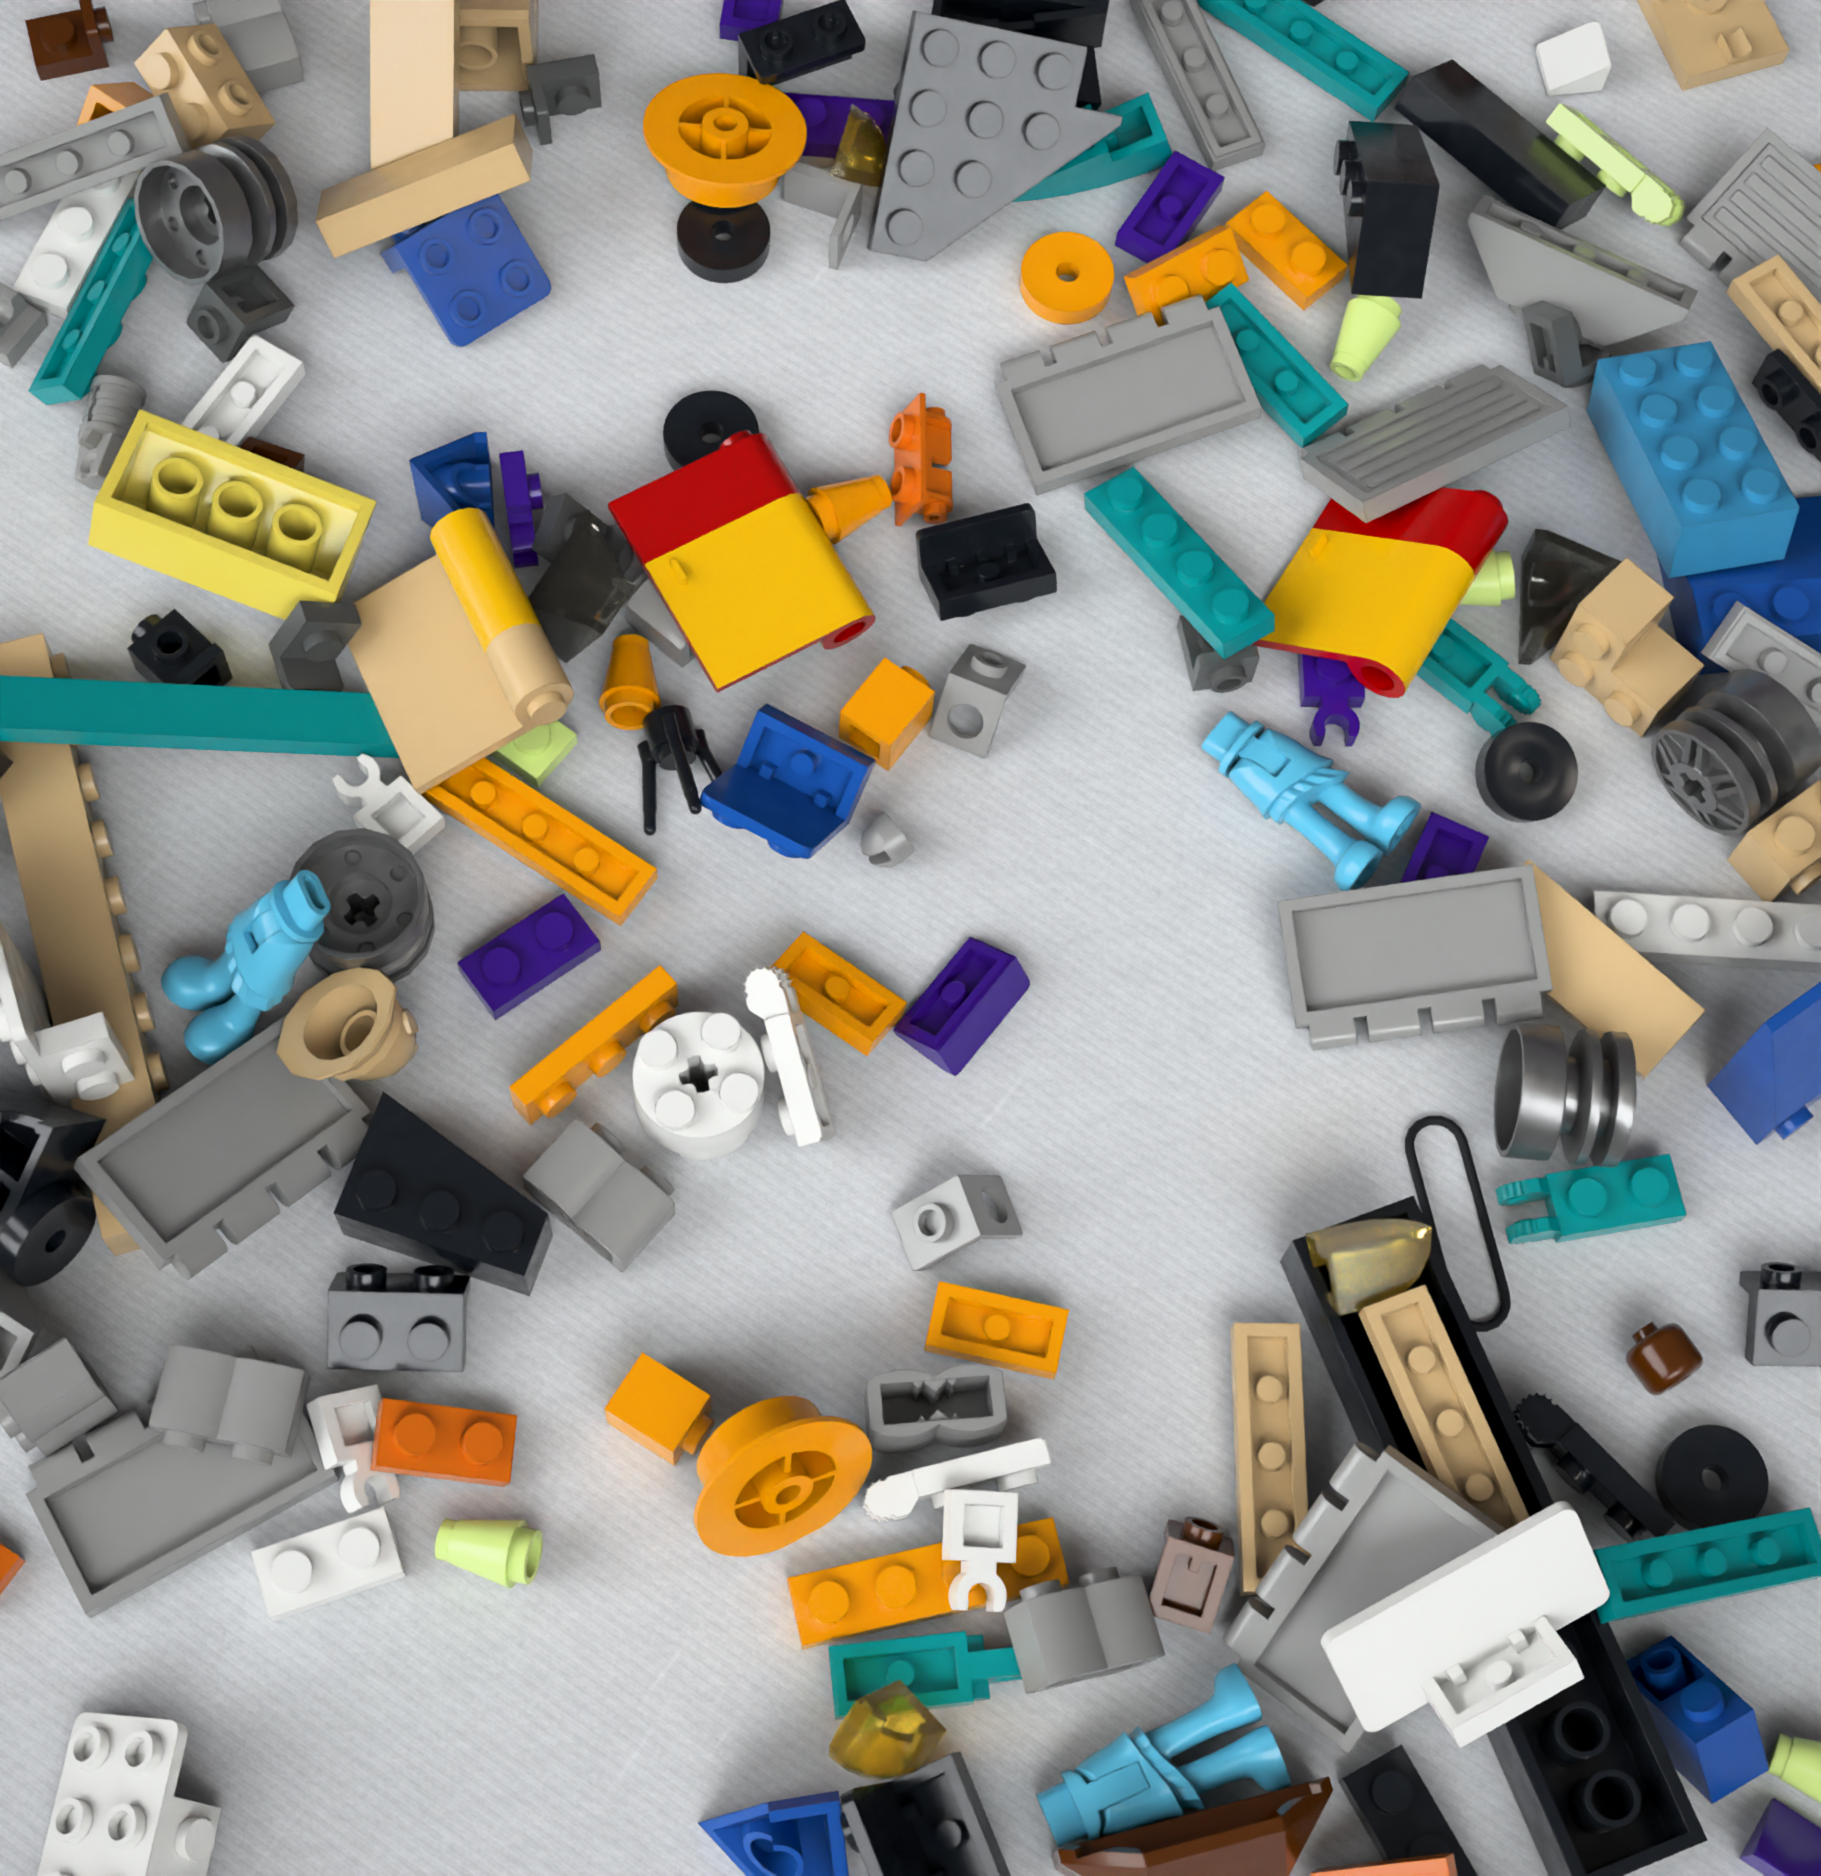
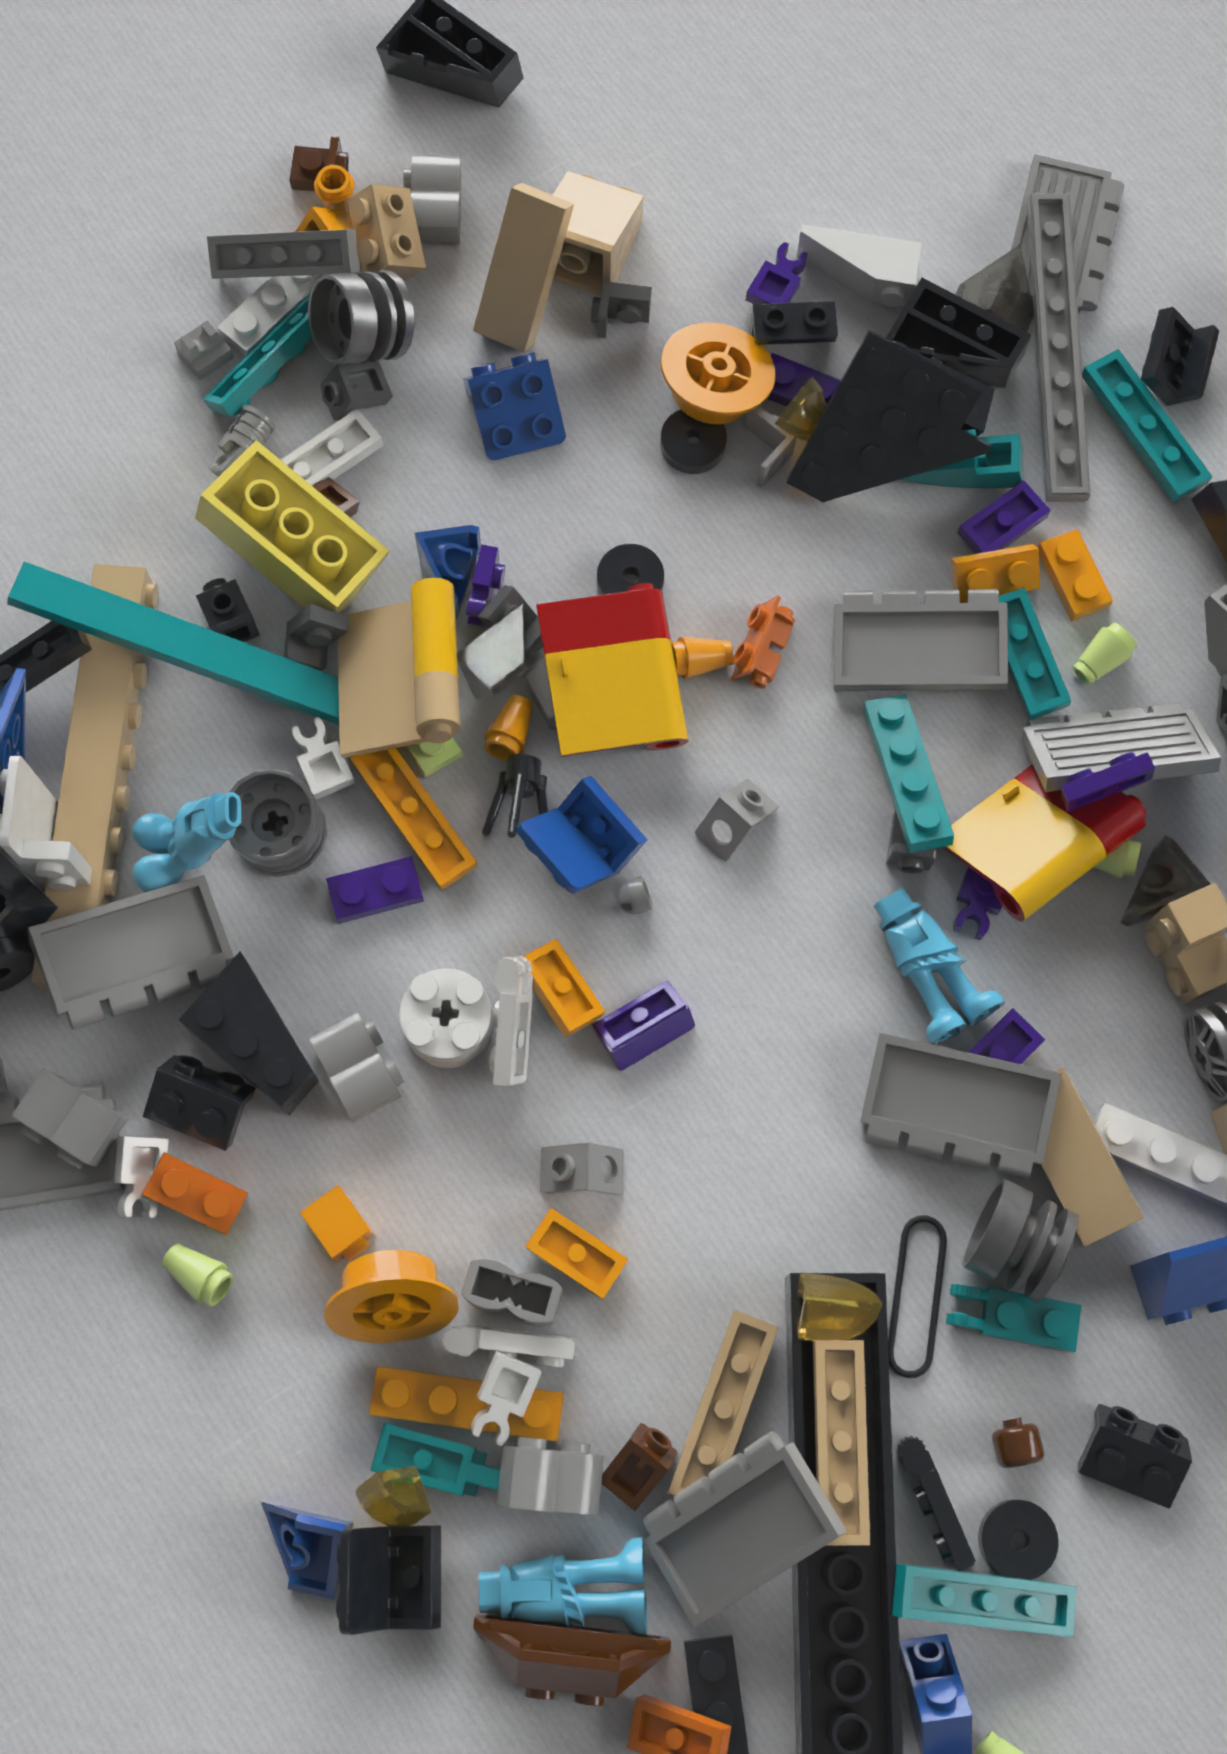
camera: 25 degrees right, 5 degrees up
white plate [250,1507,406,1622] -> none
tan piece [276,967,419,1081] -> none
tan piece [315,113,533,258] -> none
light orange plate [509,965,679,1125] -> none
light orange brick [839,657,935,771] -> none
black bracket [915,503,1057,621] -> none
light orange piece [1019,232,1114,325] -> none
white bracket [1321,1501,1610,1748] -> none
black wedge [1333,121,1440,299] -> none
teal hinge [1416,618,1542,735] -> none
black piece [1475,722,1578,823] -> none
none -> light orange cone [314,165,355,214]
none -> dark purple plate [1061,752,1155,813]

